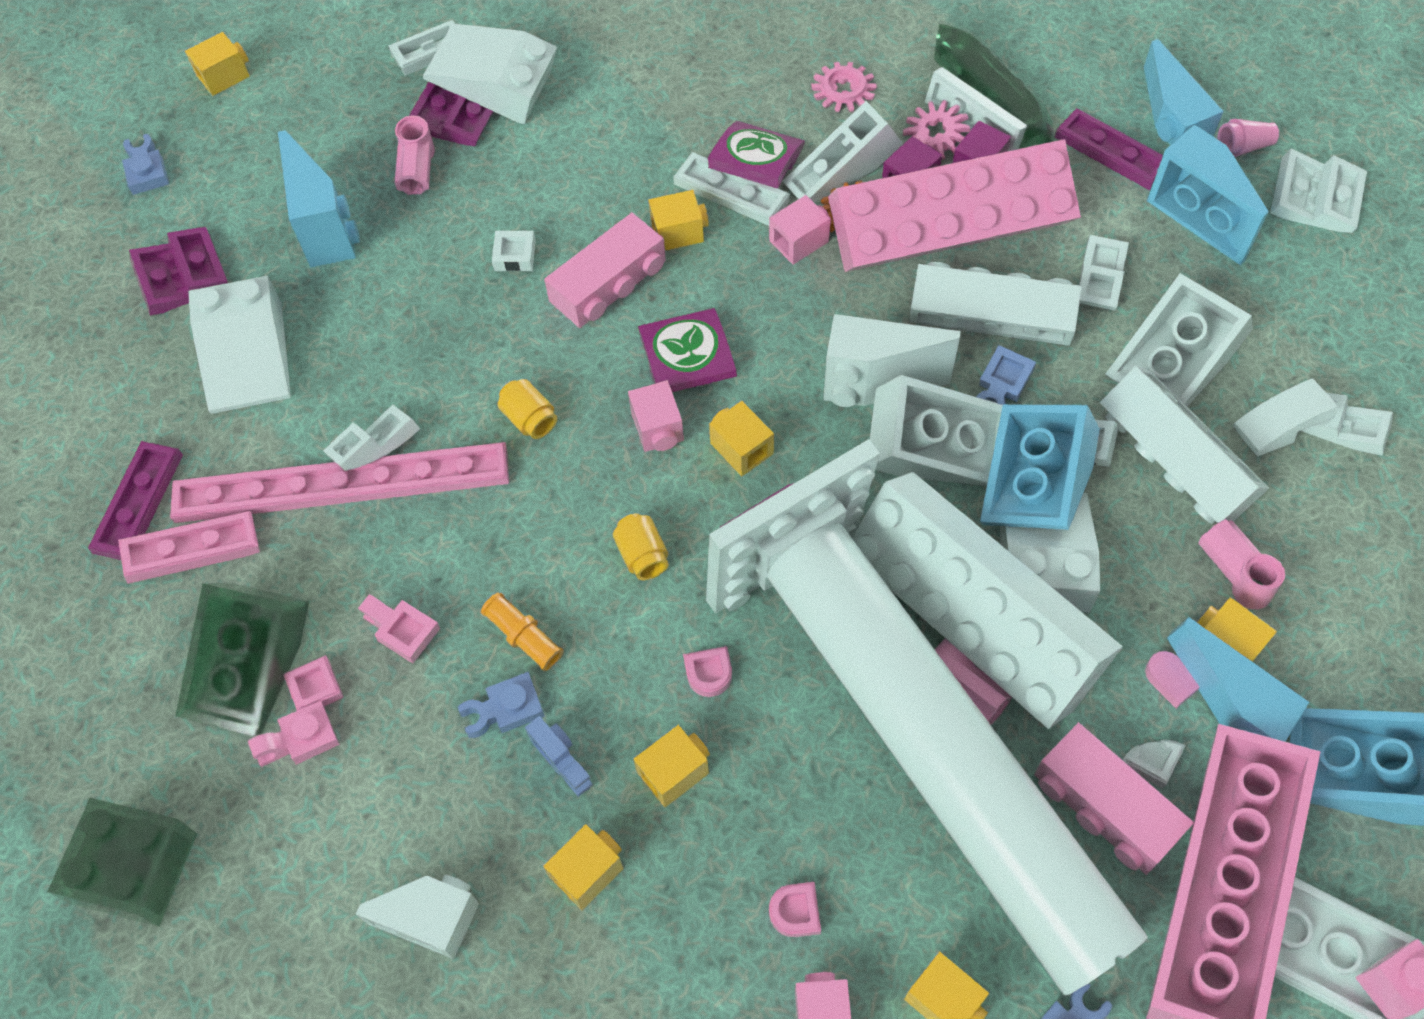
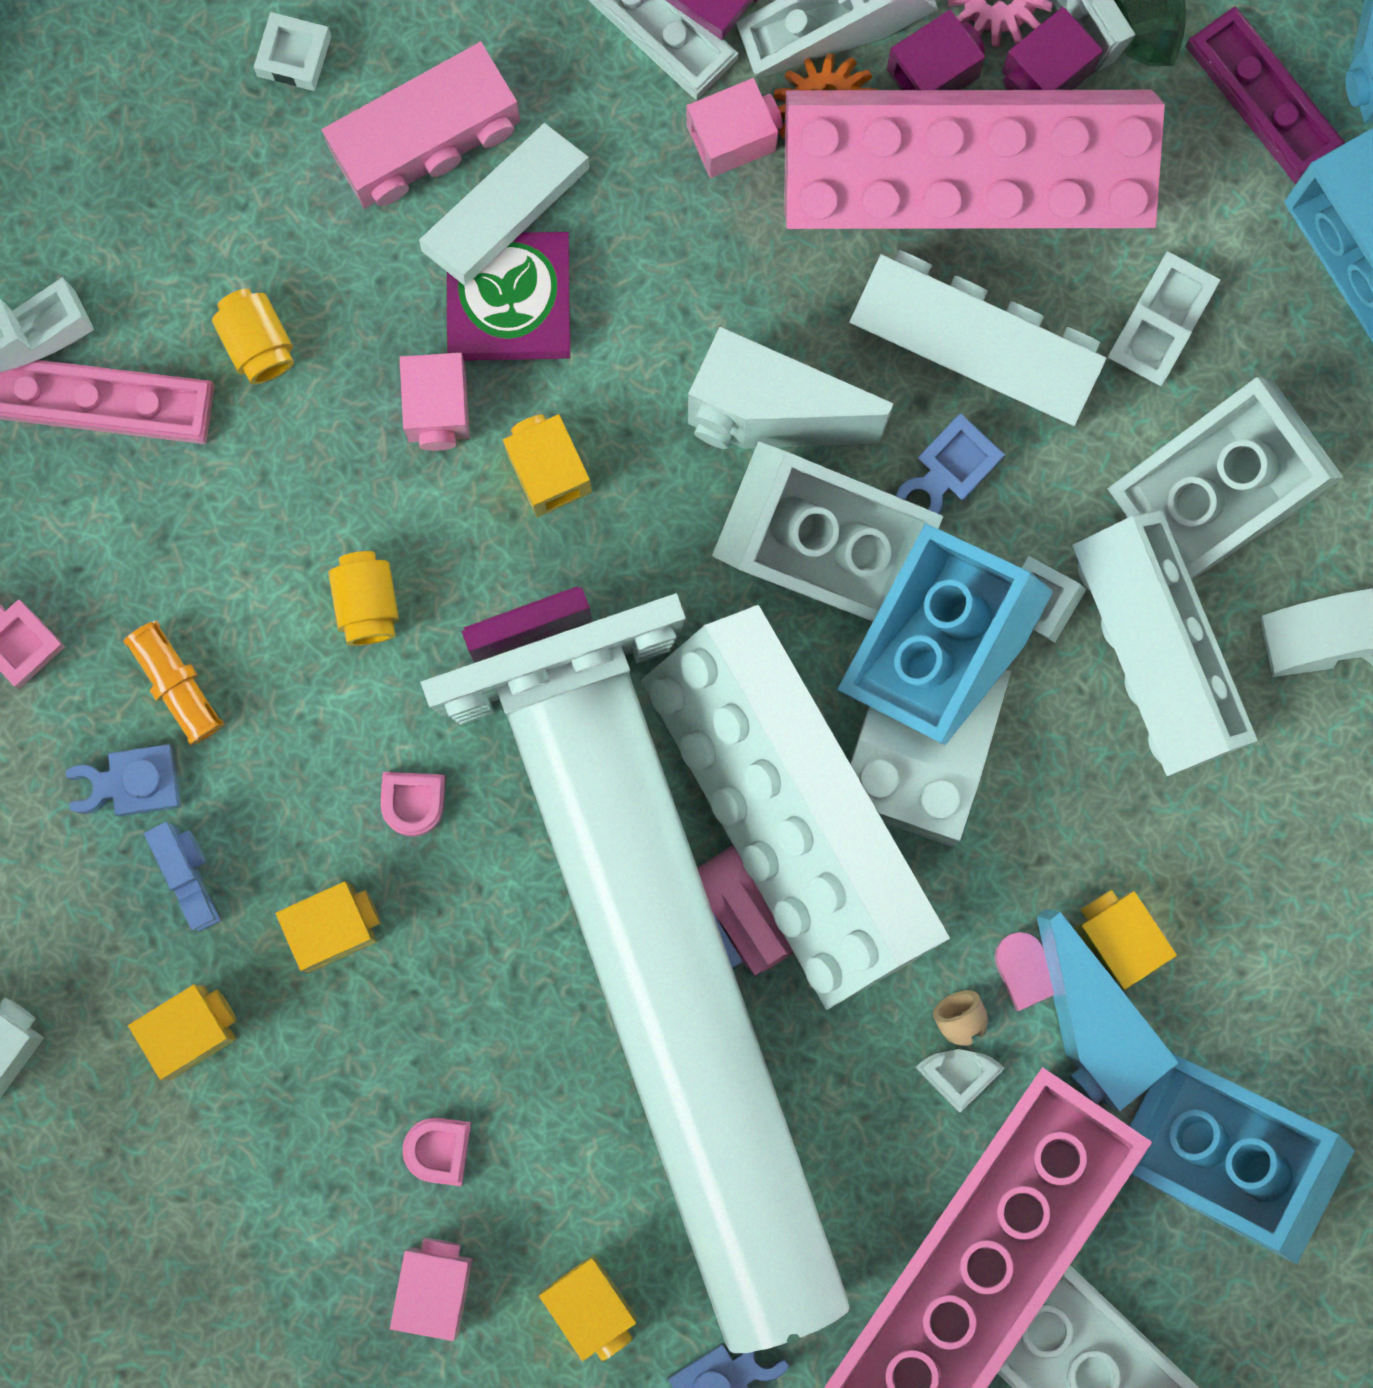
camera: 10 degrees right, 20 degrees up
yellow brick [648,190,709,251] -> none
bright pink brick [1034,722,1194,875] -> none
bright pink piece [1198,519,1285,610] -> none
none -> light aqua tile [419,123,589,286]
none -> tan hinge [933,990,989,1046]

